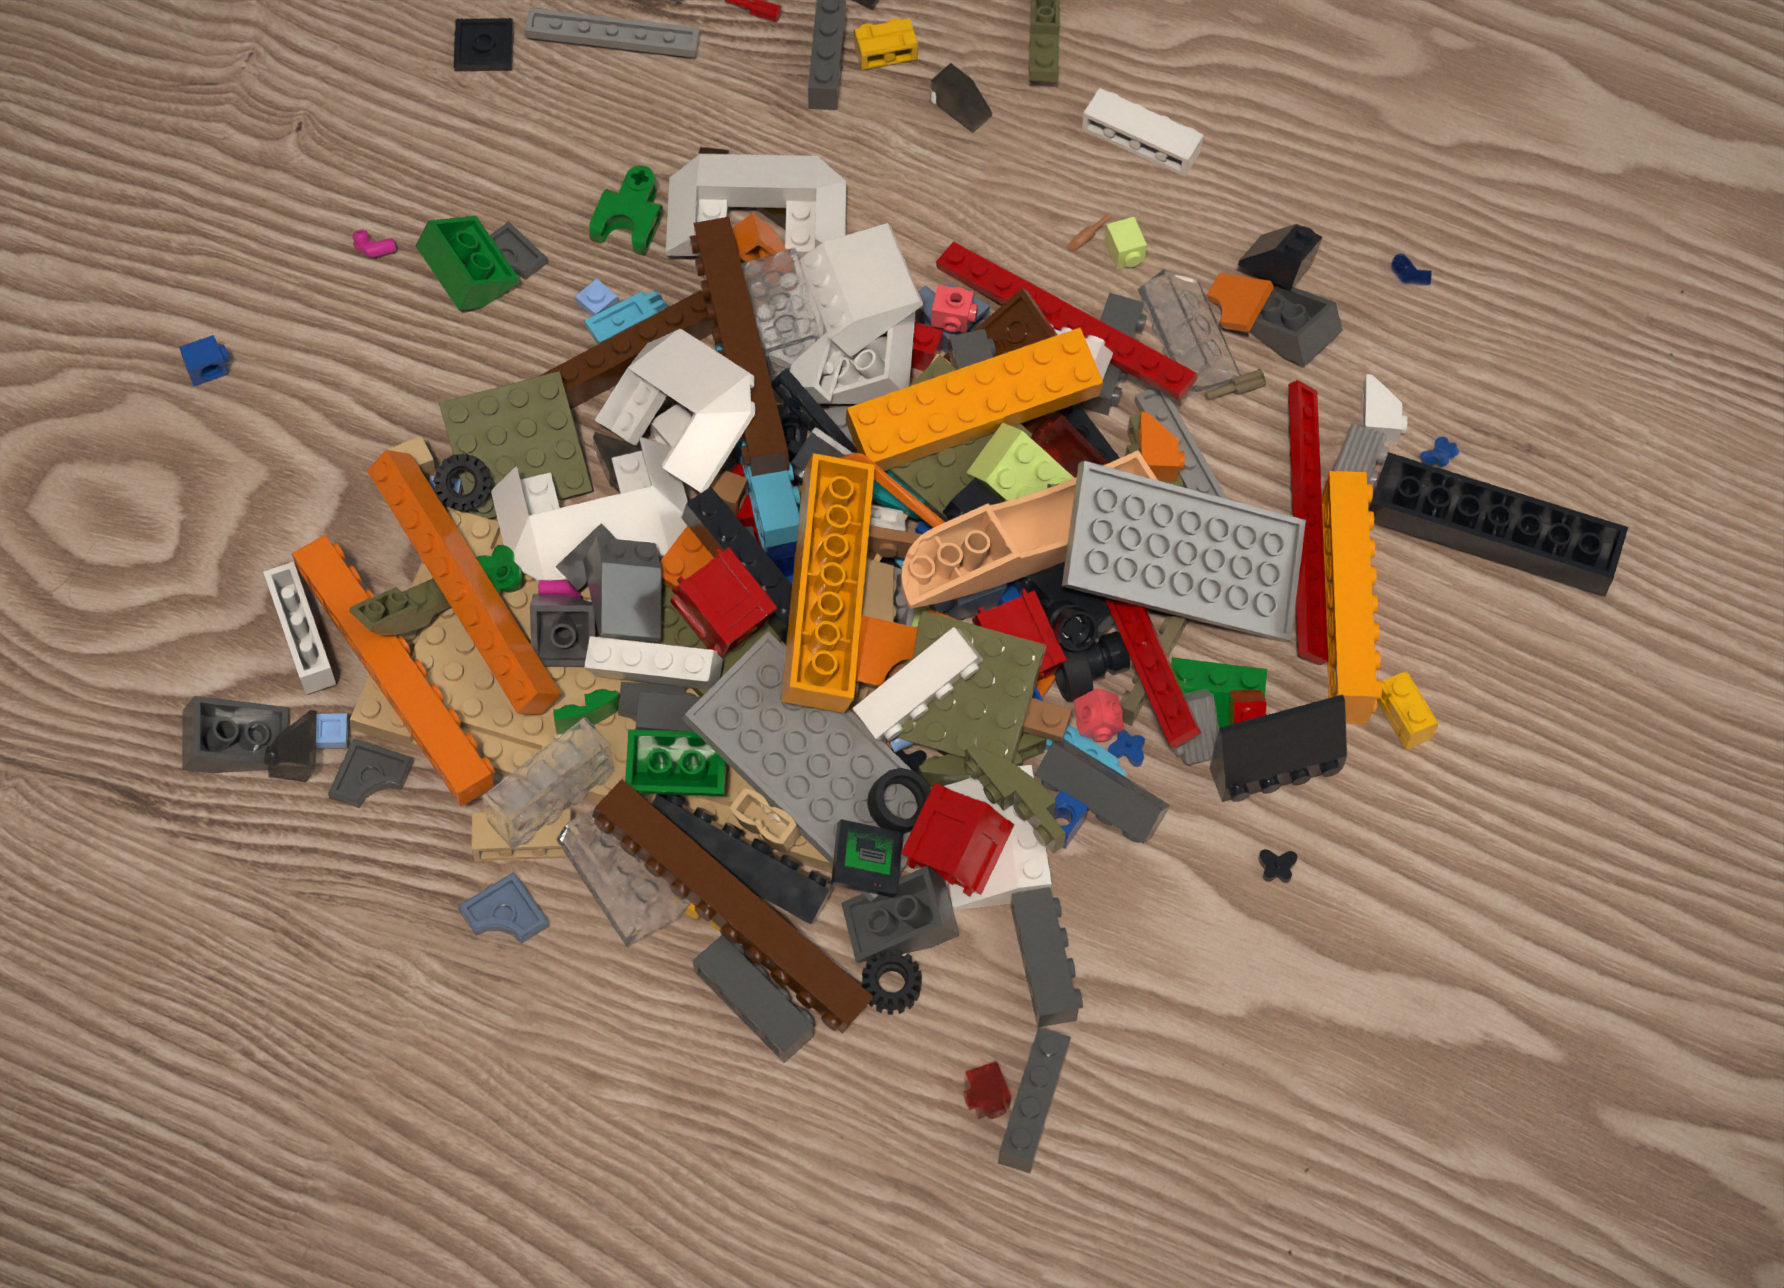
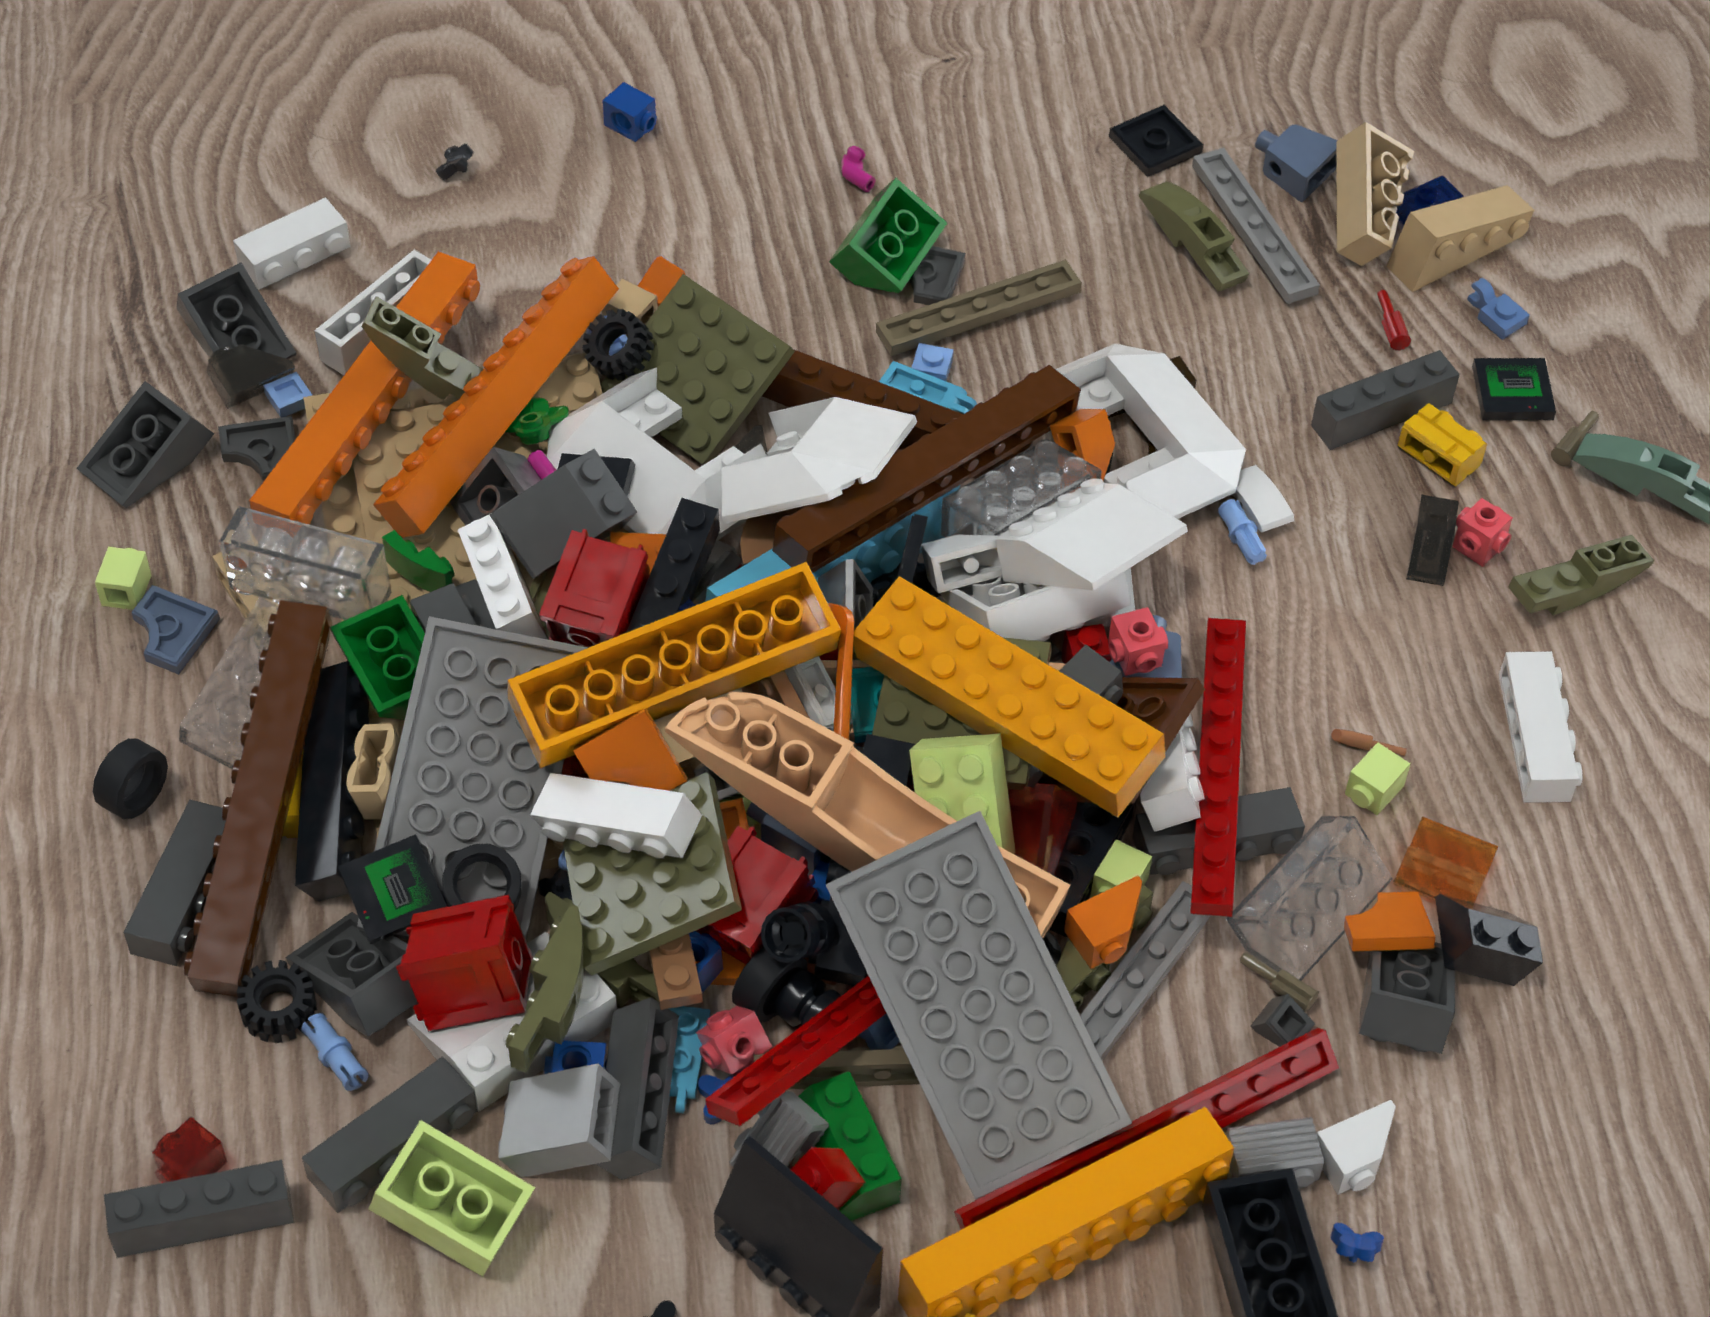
camera: 60 degrees right, 10 degrees down
green piece [589,165,663,255] -> none
clear blue arm [1391,253,1432,285] -> none
none -> dark grey slope [77,381,214,508]
none -> black tyre [92,738,168,819]
none -> yellowish green brick [95,546,152,610]
none -> white brick [233,197,351,290]
none -> light blue pin [301,1013,369,1091]
none -> yellowish green brick [369,1120,535,1277]
none -> black piece [436,144,474,180]
none -> light grey brick [498,1063,620,1178]
none -> orange slope [638,256,685,306]
none -> dark tan plate [876,259,1082,356]
none -> yellowish green brick [1091,839,1152,897]
none -> olive slope [1138,181,1250,292]
none -> light blue axle [1218,499,1267,565]
none -> white slope [1231,465,1294,532]
none -> dark grey slope [1251,994,1315,1047]
none -> clear orange slope [1393,816,1499,903]
none -> coral brick [1452,498,1513,567]

